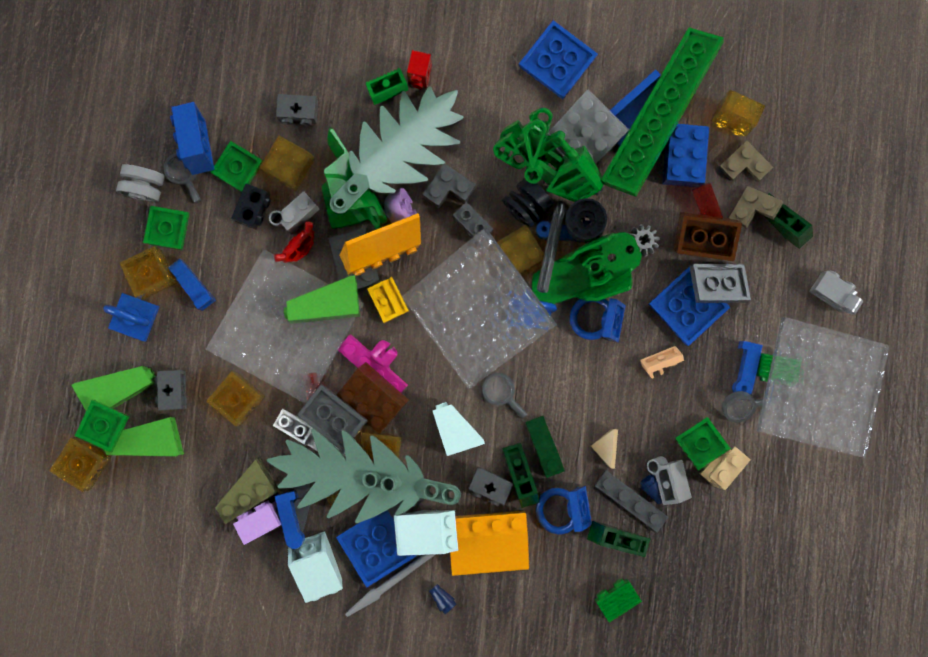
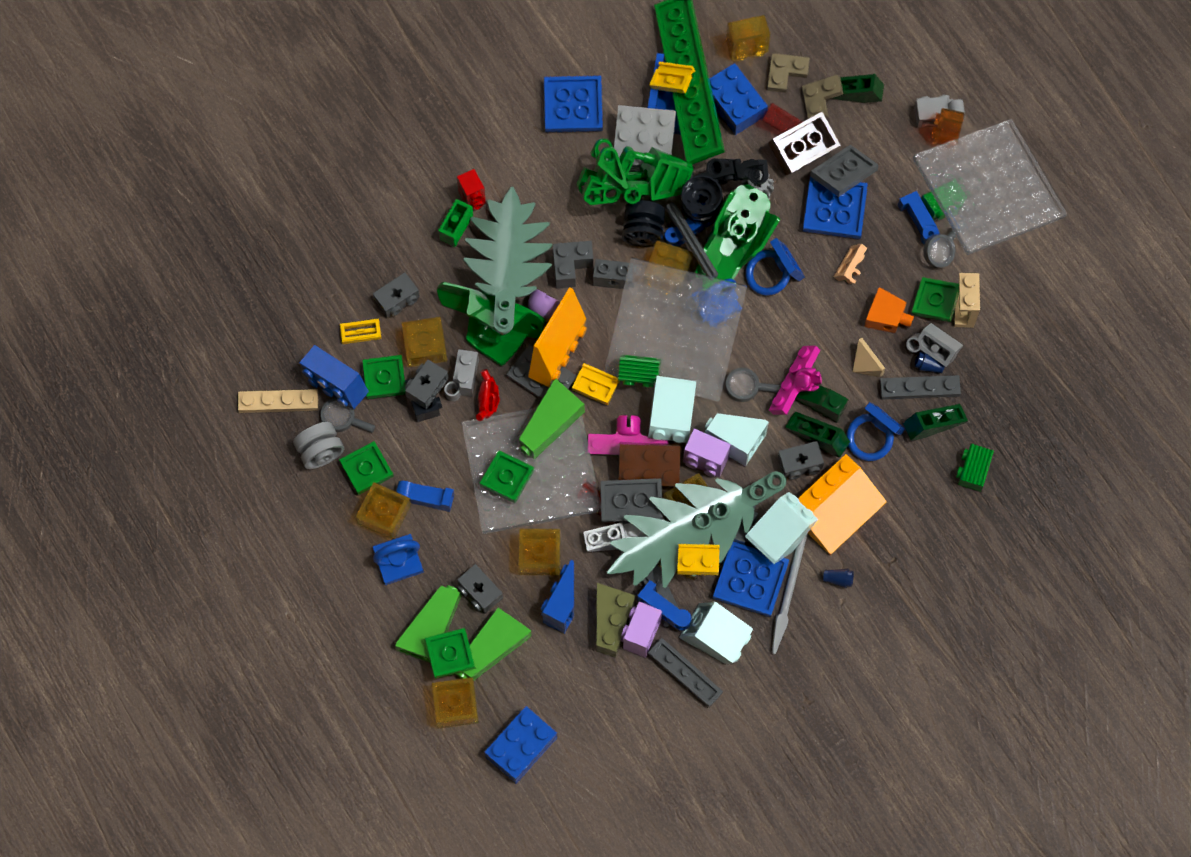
camera: 40 degrees left, 15 degrees down
none -> tan plate [238,389,318,413]
none -> yellow tile [340,319,382,344]
none -> dark grey brick [405,360,449,409]
none -> green plate [479,450,535,503]
none -> blue brick [485,706,557,784]
none -> blue slope [541,560,574,634]
none -> green brick [618,355,661,387]
none -> light aqua slope [648,376,696,443]
none -> dark grey plate [648,638,723,708]
none -> yellow plate [650,62,695,94]
none -> yellow plate [677,544,720,575]
none -> lavender brick [683,429,731,478]
none -> black plate [698,158,769,185]
none -> dark pink plate [769,345,822,415]
none -> orange torso [864,287,914,333]
none -> clear orange brick [931,108,964,149]

